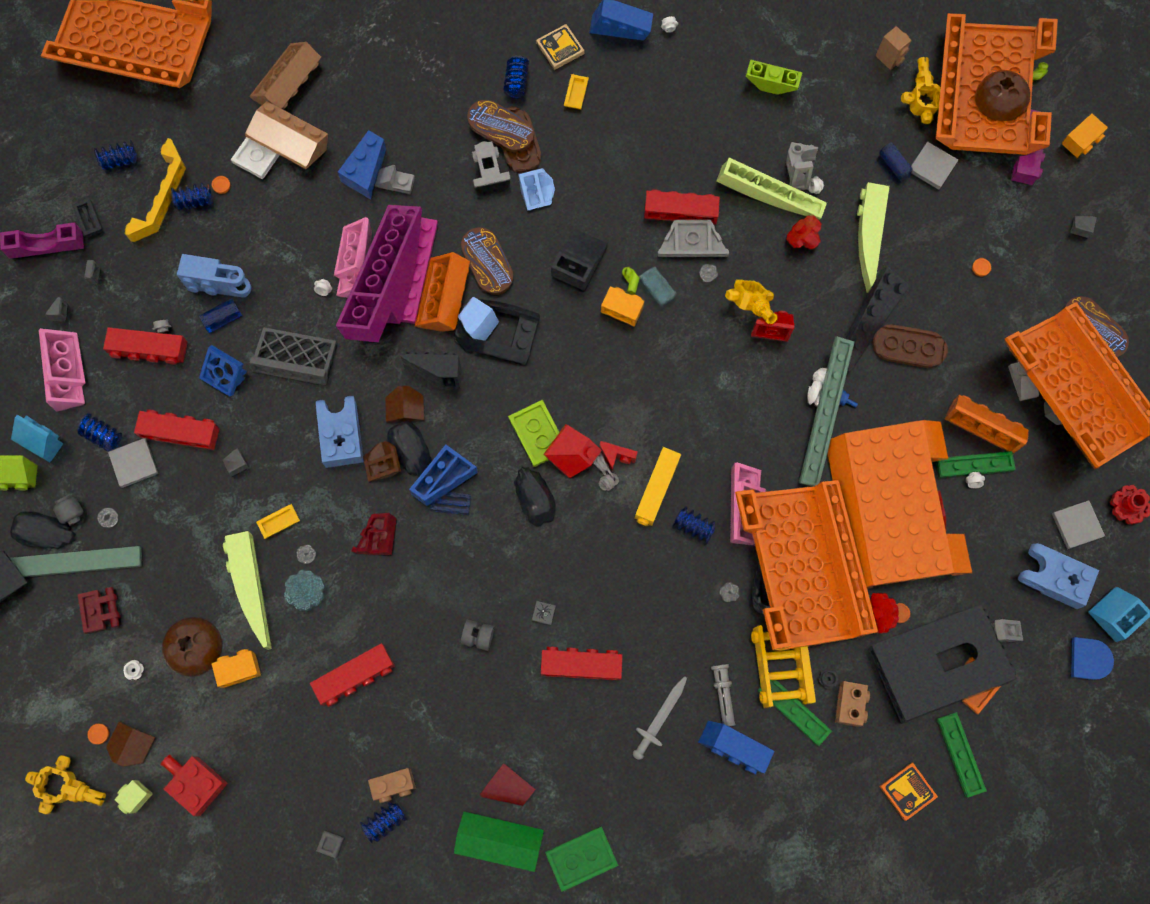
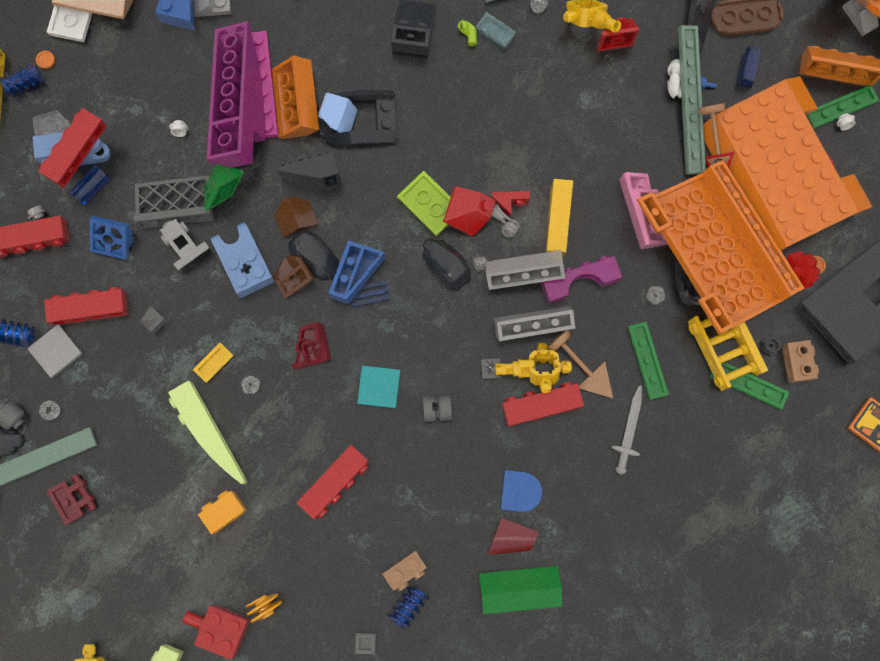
camera: 15 degrees left, 5 degrees up
orange piece [88,724,109,744] -> none
reddish brown slope [106,722,156,767] -> none
white plate [123,660,144,680] -> none
reddish brown piece [162,617,222,677] -> none
clear light blue plant [284,570,325,611] -> none
bright pink slope [334,217,372,298] -> none
reddish brown tile [461,227,513,295] -> none
green tile [545,826,618,892] -> none
light orange brick [601,286,644,327] -> none
clear blue piece [672,506,715,545] -> none
blue wedge [698,721,774,775] -> none
light grey pin [711,664,736,726] -> none
none -> clear slope [32,110,71,136]
none -> red brick [38,108,107,189]
none -> light grey tile [160,219,209,270]
none -> green slope [204,164,244,211]
none -> light orange piece [245,593,282,623]
none -> teal tile [357,366,400,409]
none -> clear plate [472,254,487,272]
none -> light grey brick [486,250,565,290]
none -> light grey brick [494,306,575,341]
none -> yellow piece [495,343,572,393]
none -> blue tile [501,470,542,512]
none -> magenta arch [541,255,622,305]
none -> medium nougat piece [547,330,613,398]
none -> green tile [627,322,669,400]
none -> medium nougat piece [698,103,736,169]
none -> clear blue brick [738,46,762,89]

